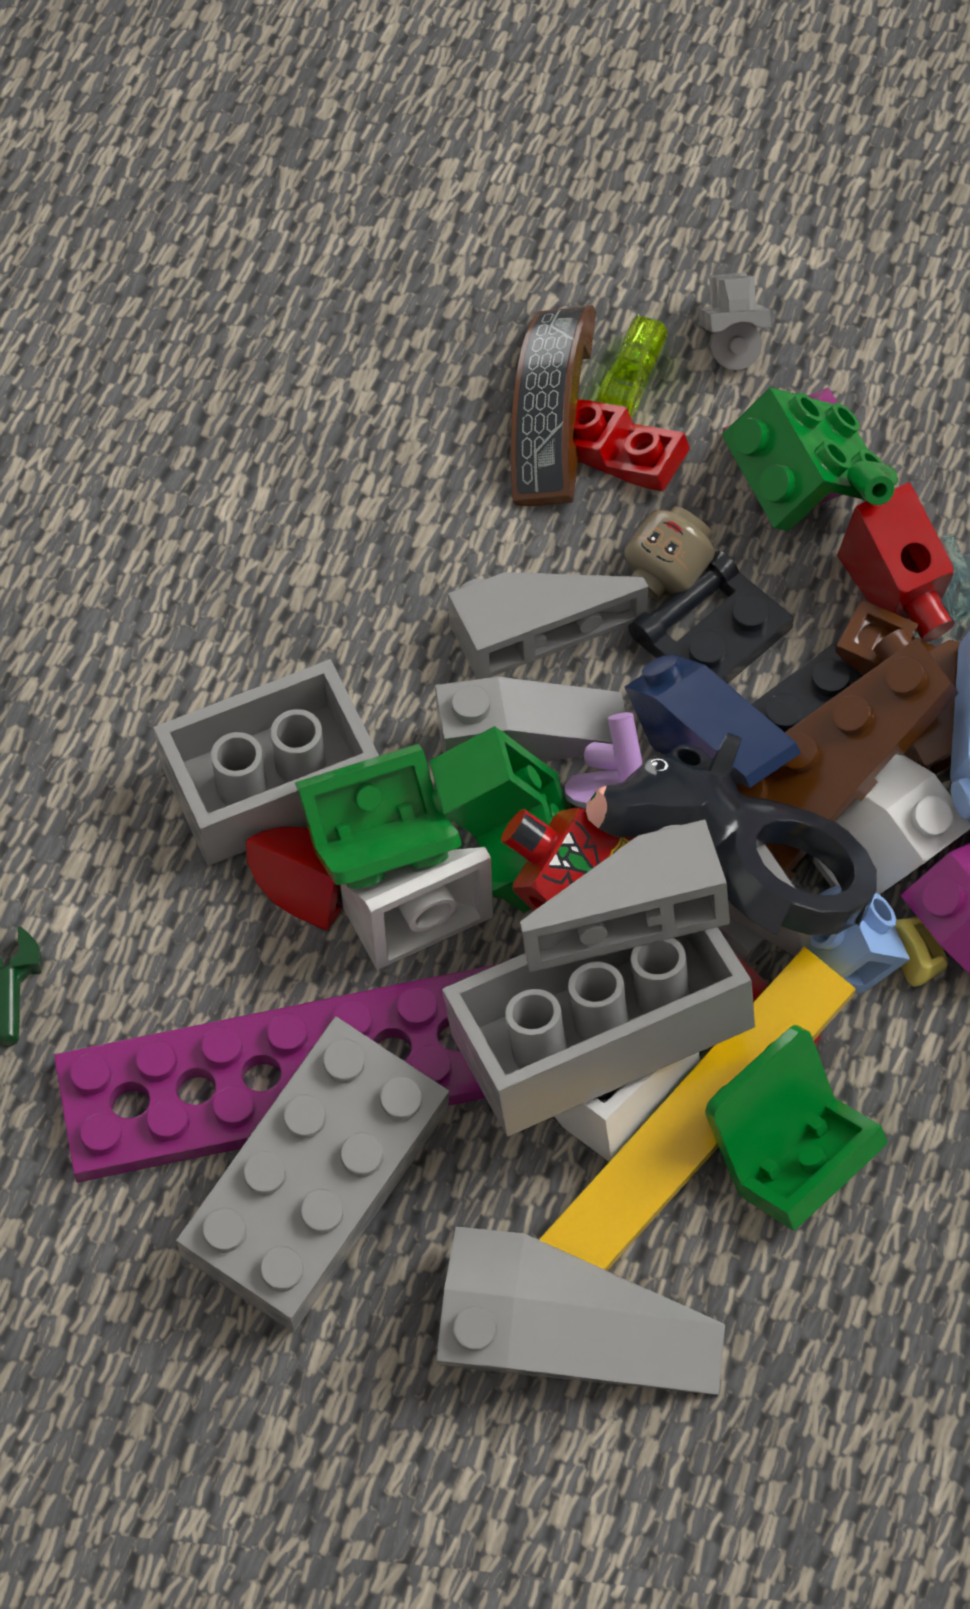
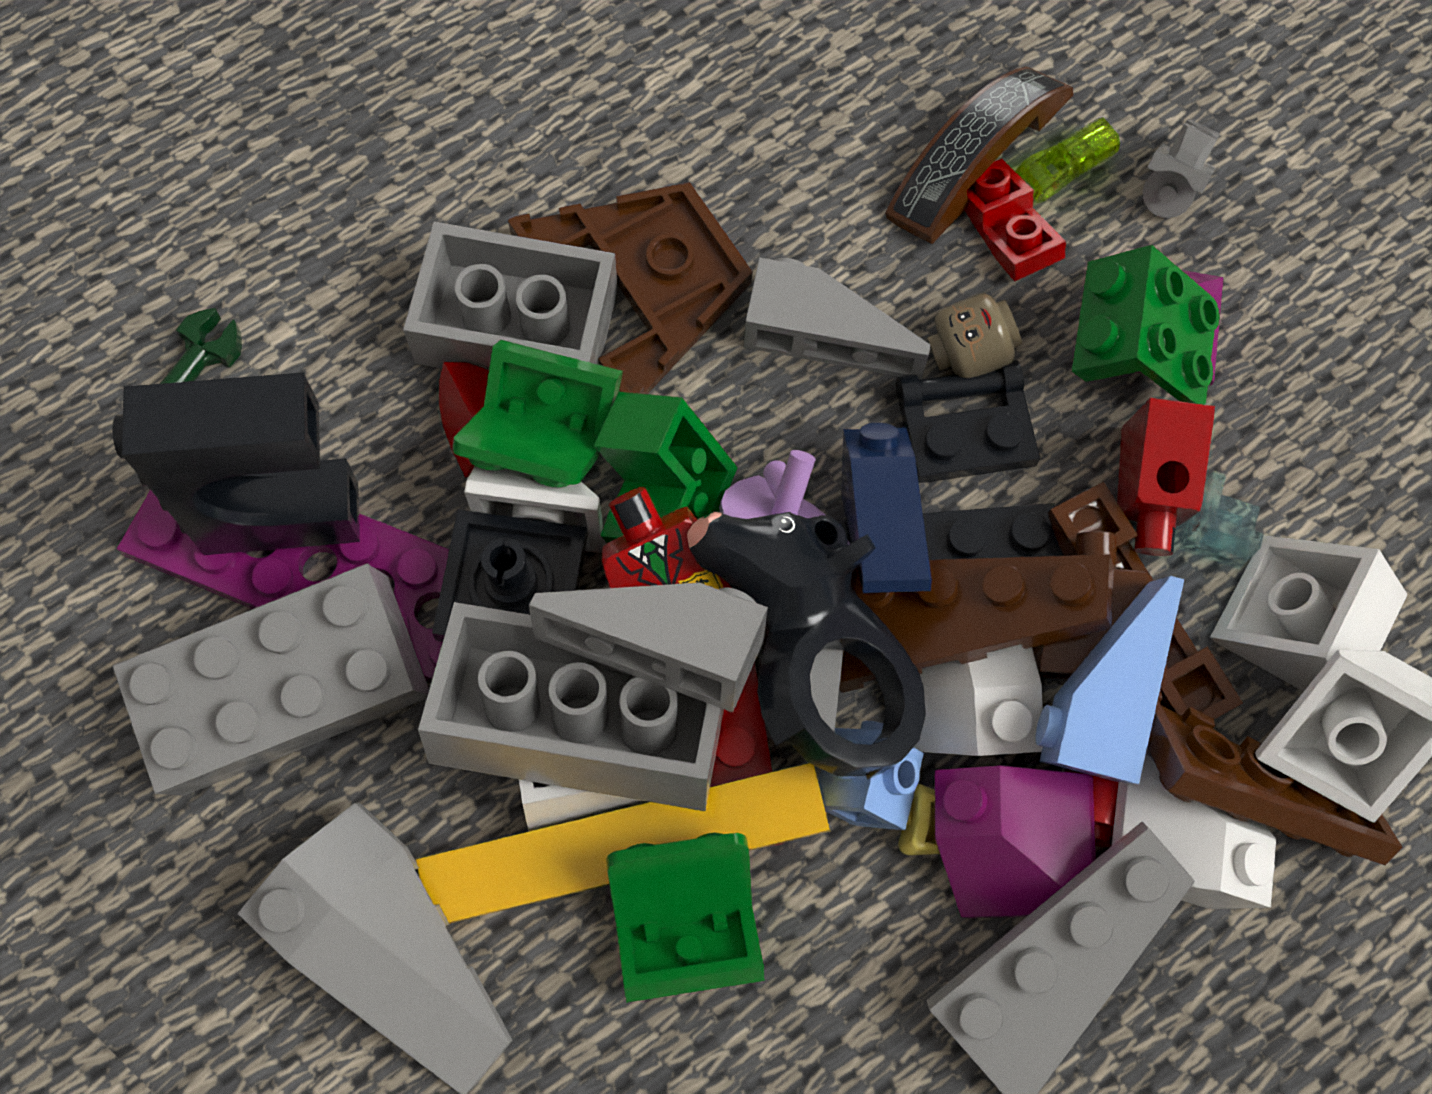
camera: 30 degrees right, 10 degrees up
light grey slope [435,676,625,762] -> none
green arm [847,461,898,505] -> none
none -> black arch [112,372,360,555]
none -> black plate [432,509,588,642]
none -> reddish brown wing [508,182,753,394]

